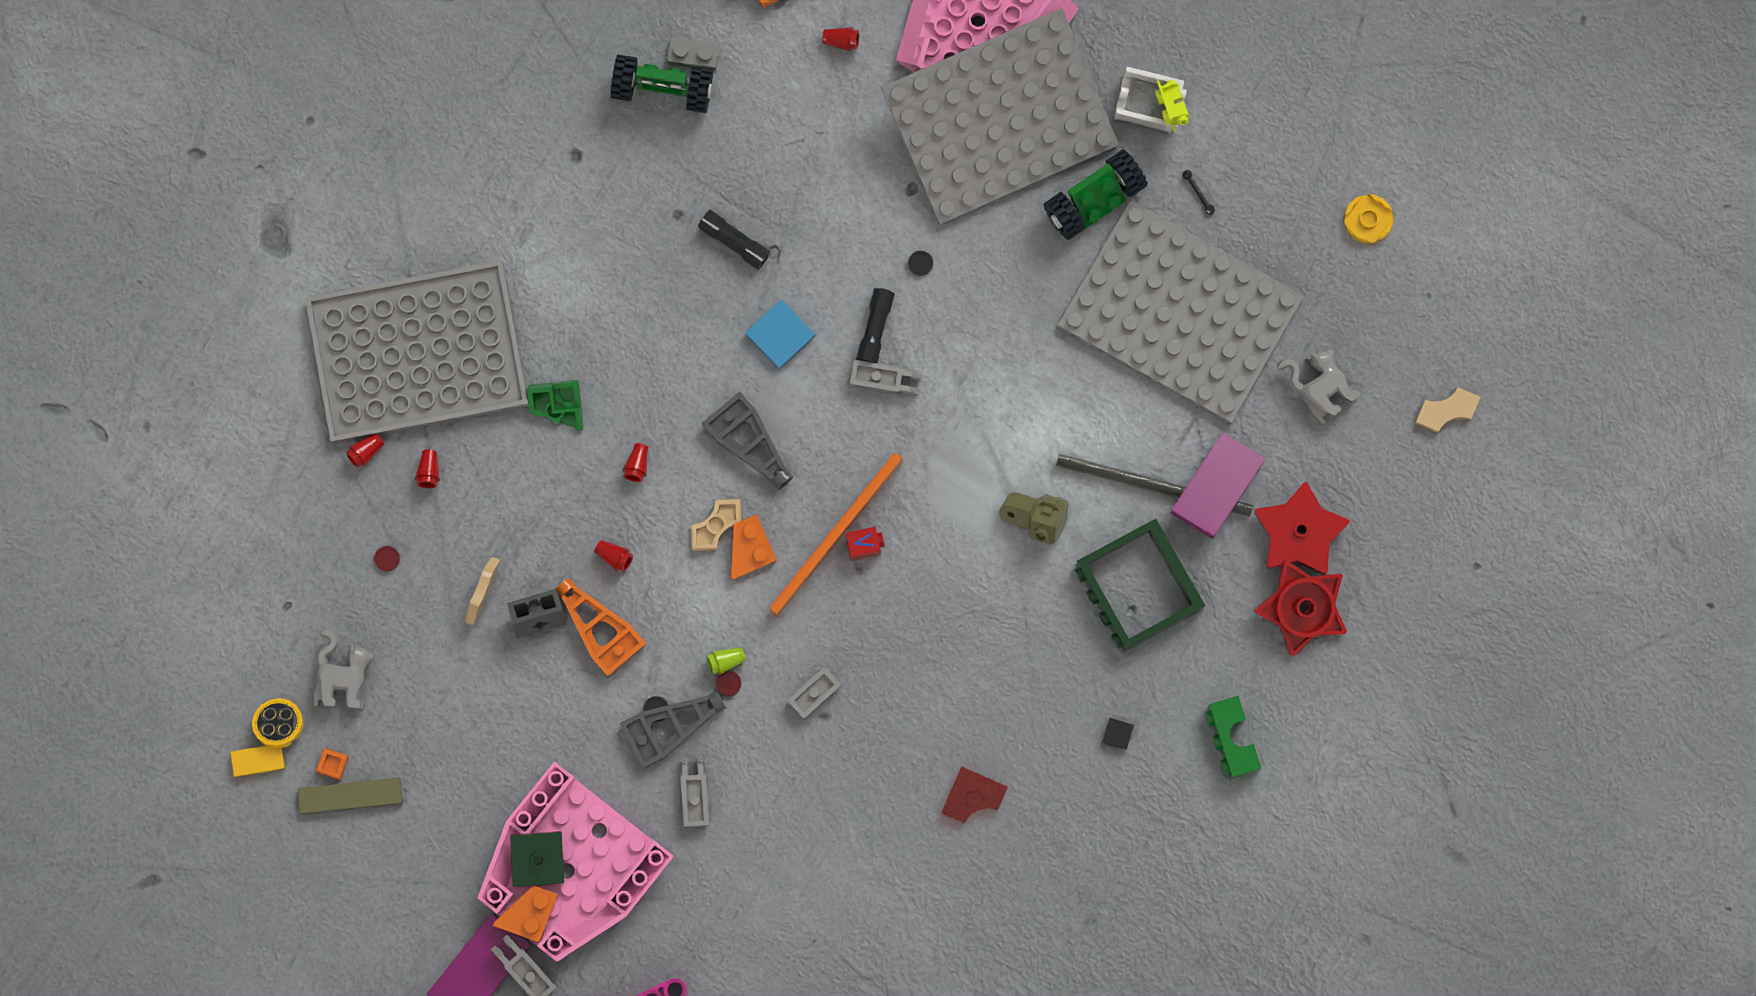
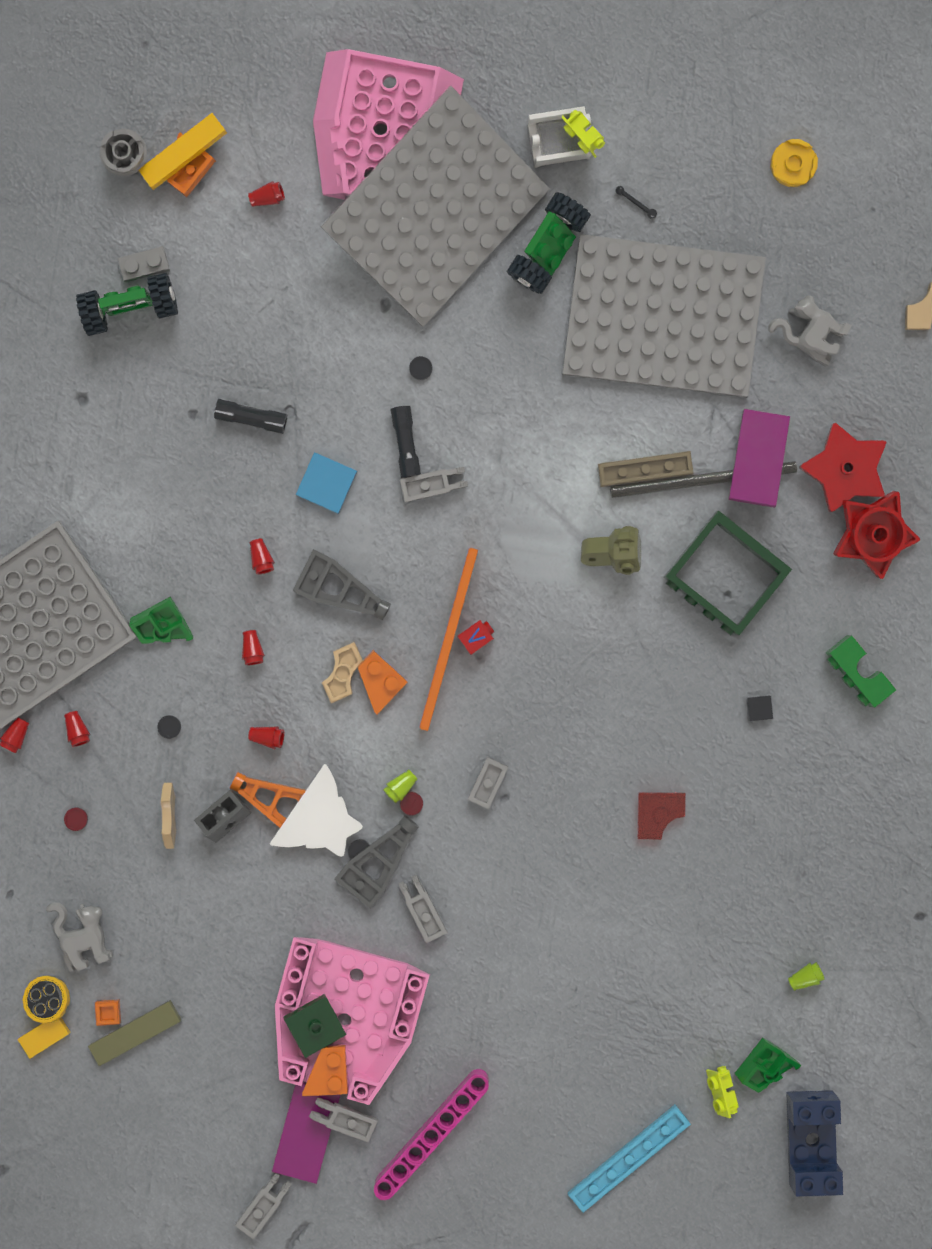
camera: 20 degrees left, 10 degrees up
none -> black piece [157,715,181,739]
none -> red cone [249,538,275,575]
none -> white sticker [270,764,363,857]
none -> dark tan tile [597,451,694,487]

